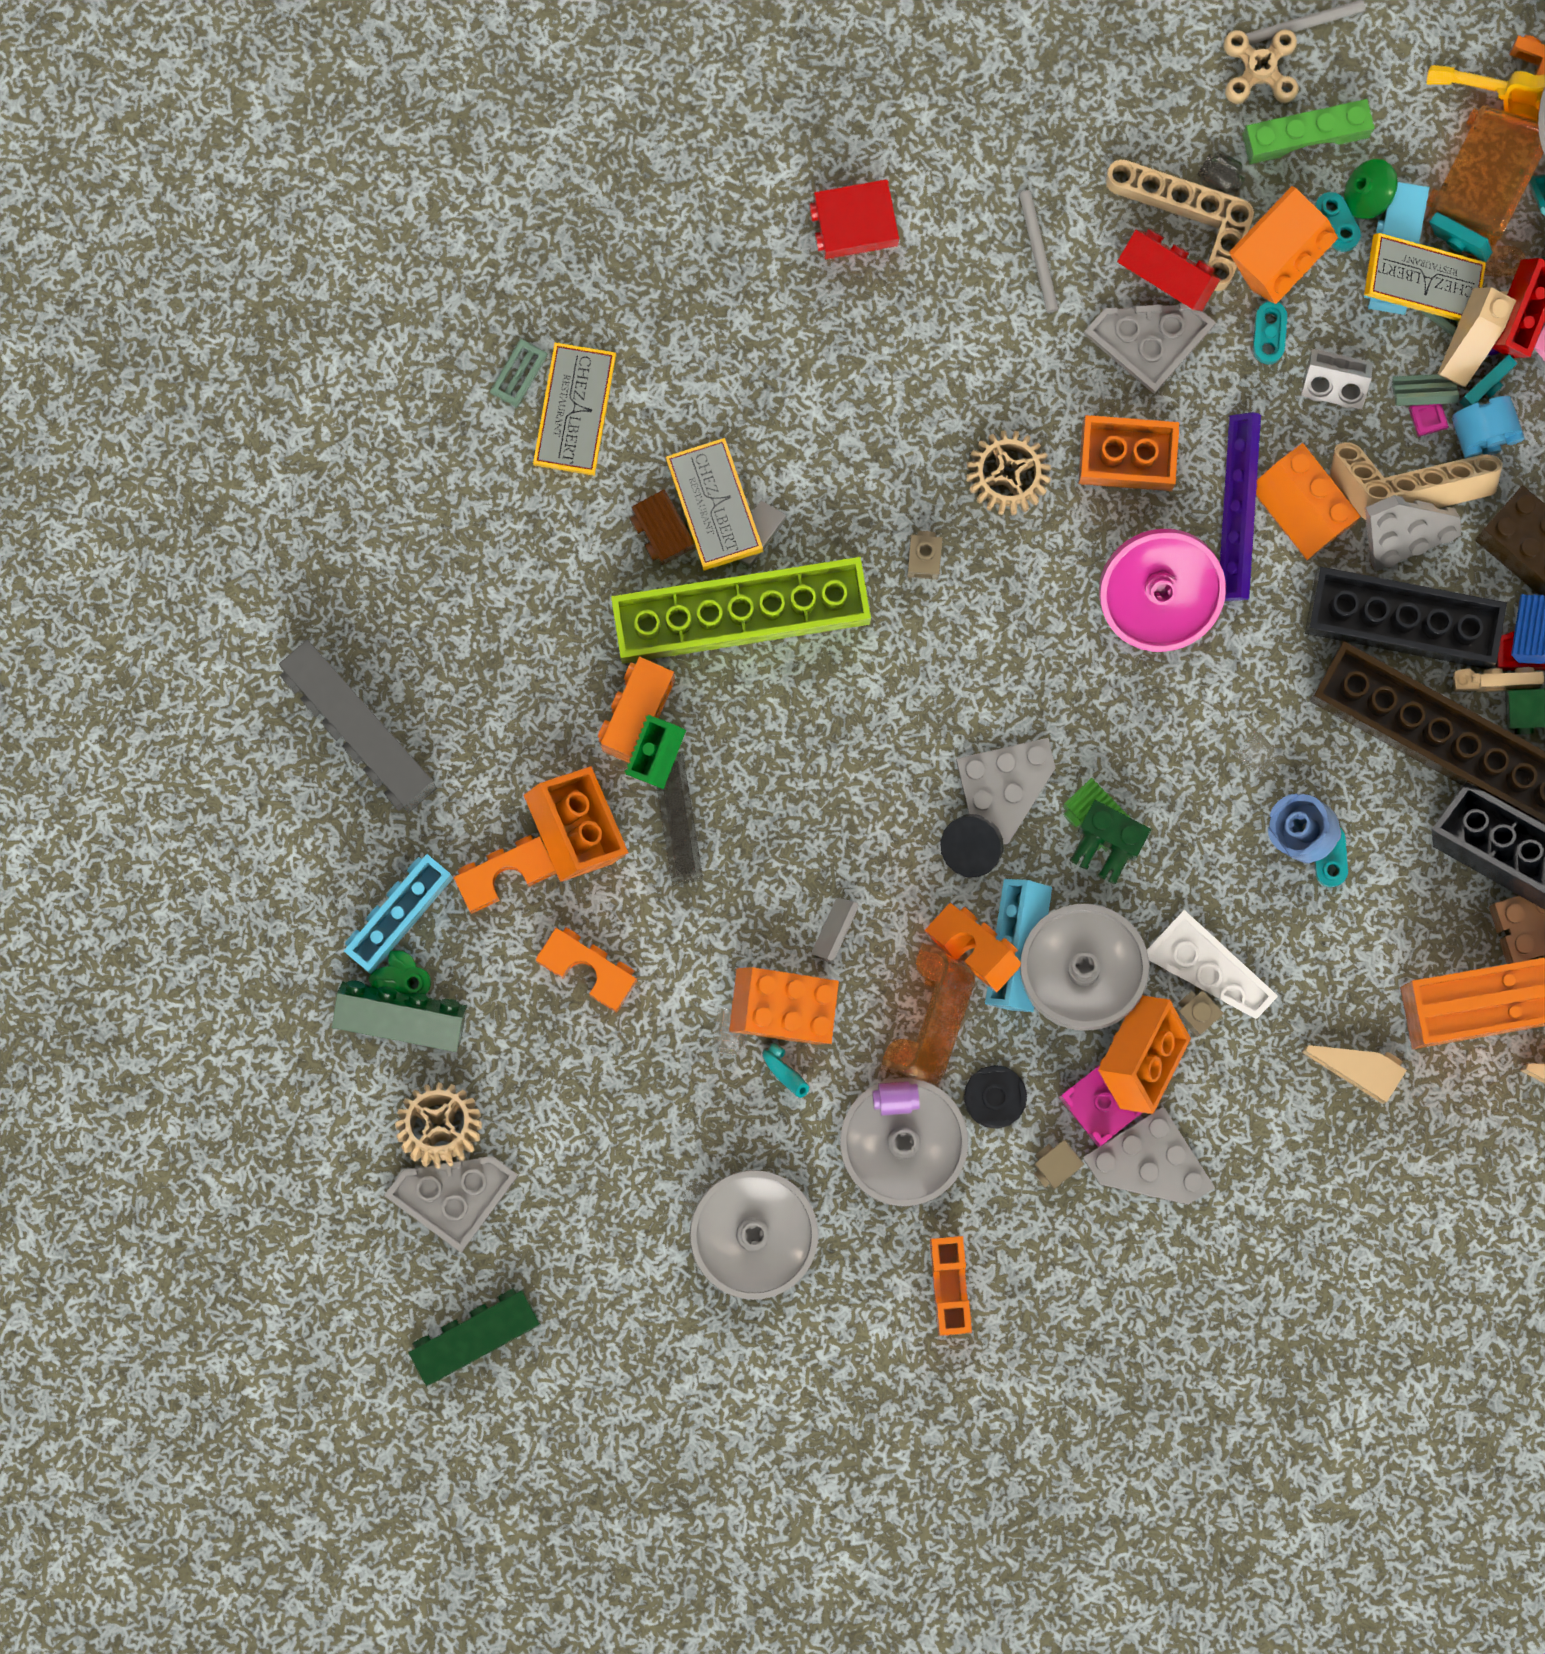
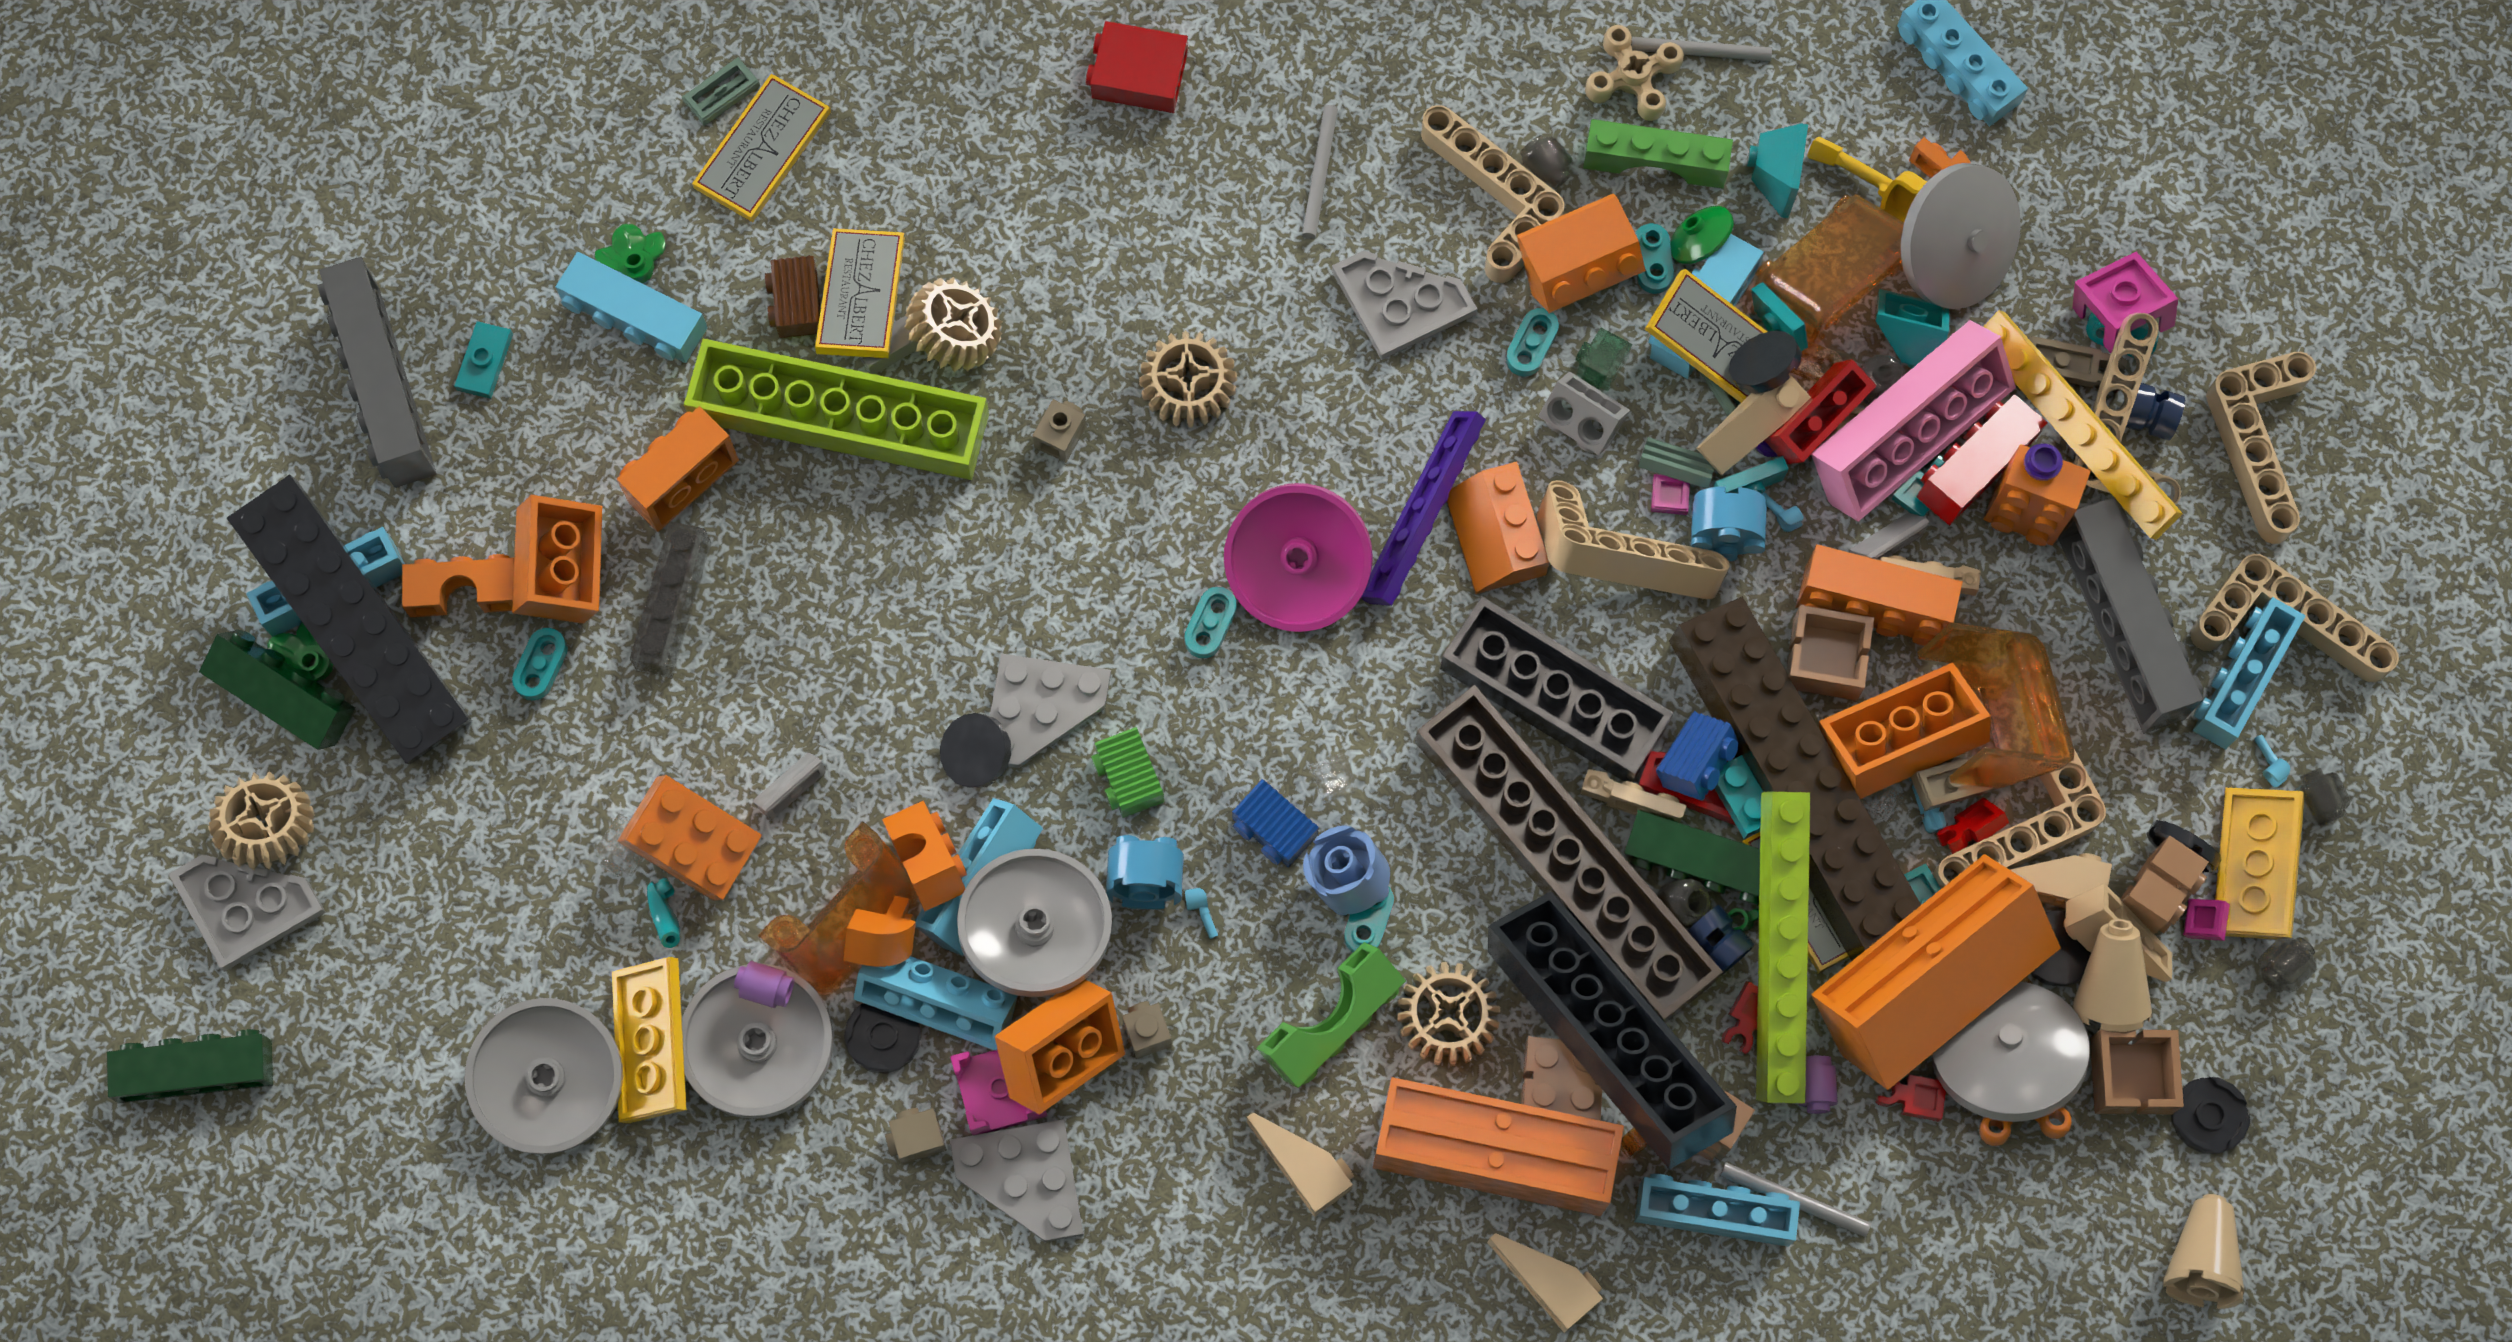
camera: 25 degrees right, 10 degrees down
orange arch [535,927,637,1013] -> none
green brick [624,715,686,789] -> none
orange arch [929,1236,972,1336] -> none
dark green brick [1070,800,1152,885] -> none
orange brick [1078,415,1180,491] -> none
red brick [1117,228,1221,311] -> none
white wing [1147,910,1278,1019] -> none
light grey plate [1365,495,1461,571] -> none
none -> black brick [227,474,473,765]
none -> teal plate [454,321,513,399]
none -> teal plate [512,628,568,701]
none -> medium azure brick [555,251,708,363]
none -> green plate [595,224,666,283]
none -> yellow tile [612,957,686,1123]
none -> orange brick [843,896,916,967]
none -> medium azure brick [853,956,1018,1051]
none -> tan gear [905,277,1003,372]
none -> dark azure brick [1106,835,1184,910]
none -> teal plate [1184,587,1236,658]
none -> medium azure hand [1185,888,1218,939]
none -> blue brick [1232,779,1319,868]
none -> bright green arch [1256,942,1406,1088]
none -> tan gear [1397,962,1500,1066]
none -> clear green brick [1575,327,1632,391]
none -> black tile [1729,331,1802,394]
none -> teal slope [1747,123,1809,218]
none -> medium azure hand [1762,492,1804,532]

